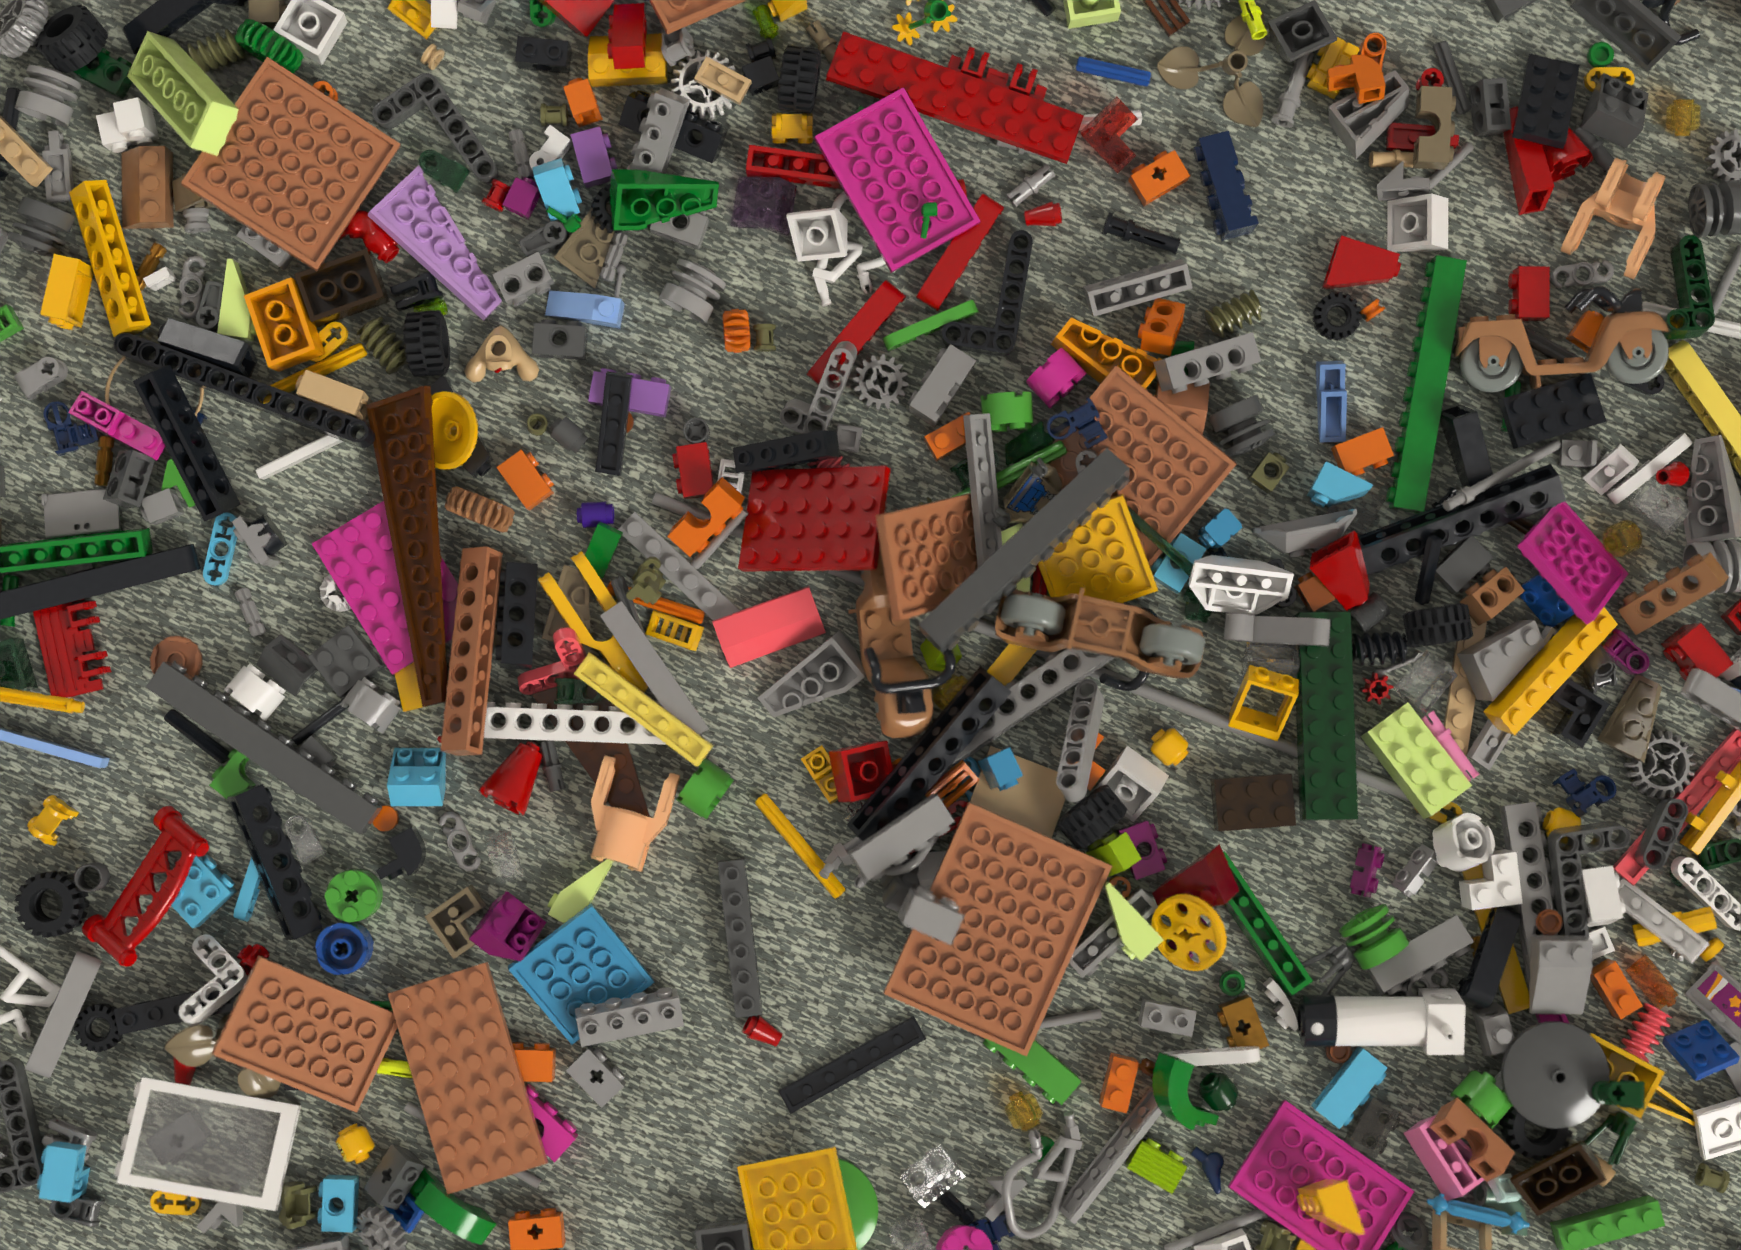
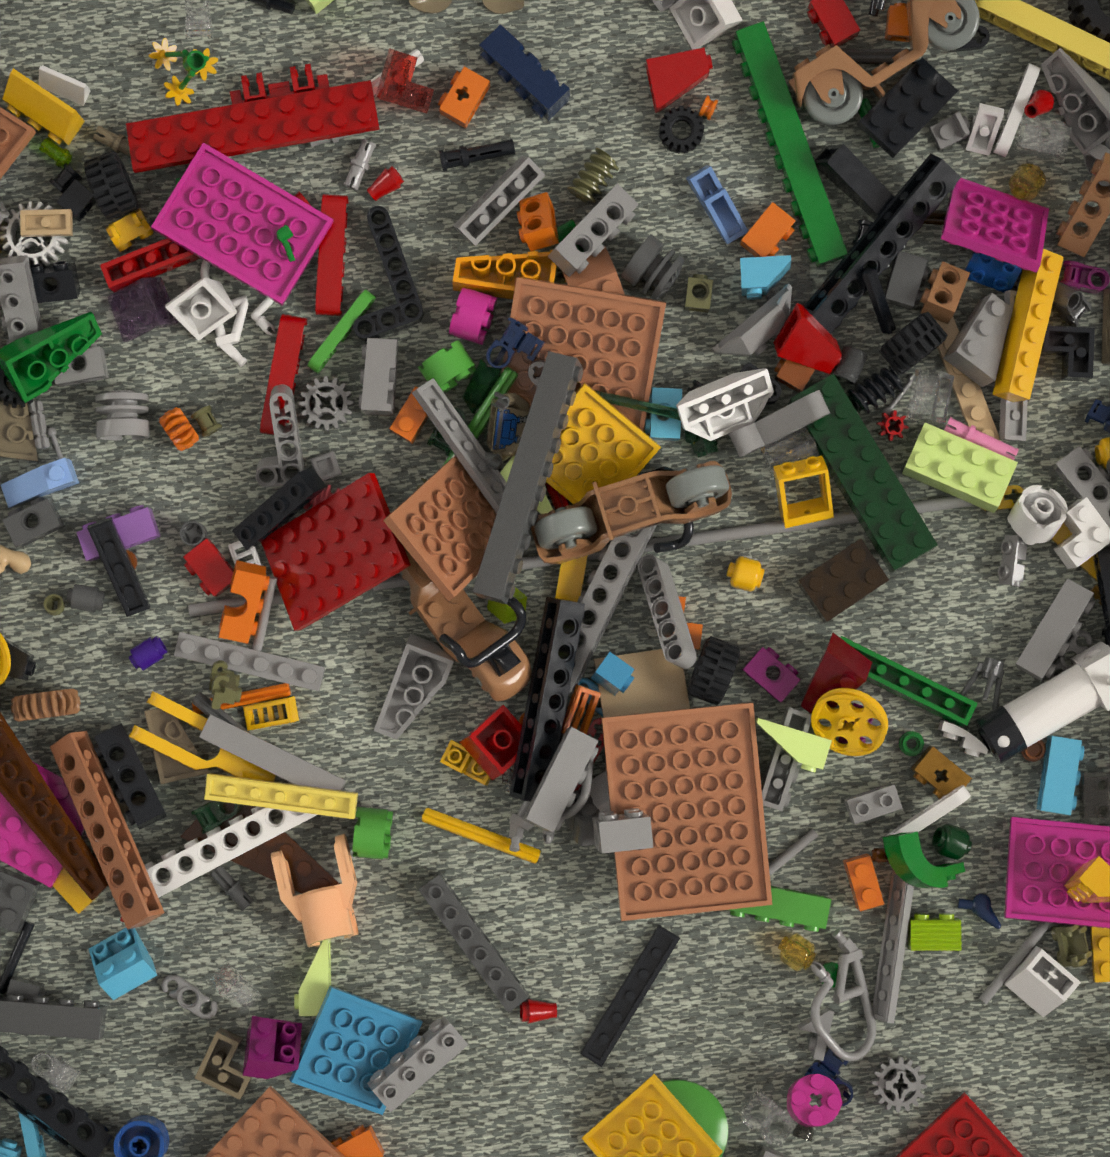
camera: 30 degrees left, 0 degrees up
bright green brick [324,869,383,923] -> none
light grey brick [340,677,401,734] -> none
orange tile [373,805,399,831] -> none
black brick [376,826,426,881] -> none
red cone [478,741,542,816] -> none
orange brick [496,449,554,511] -> none
coral beam [517,628,587,695] -> none
light grey brick [566,1046,626,1108] -> none
green tile [585,522,623,579] -> none
coral slope [712,586,826,668] -> none
clear brick [900,1144,965,1208] -> none
black axle [930,1182,975,1226] -> none
clear yellow head [932,674,968,710] -> none
blue axle [1076,56,1151,87] -> none
lime brick [1085,832,1142,878] -> none
white slope [1093,746,1169,822] -> none
orange bush [1109,876,1131,898] -> none
dark azure brick [1197,509,1242,550] -> none
bright green wheel [1339,904,1409,970] -> none
magenta hinge [1349,843,1384,898] -> none
light grey bar [1443,439,1561,511] -> none

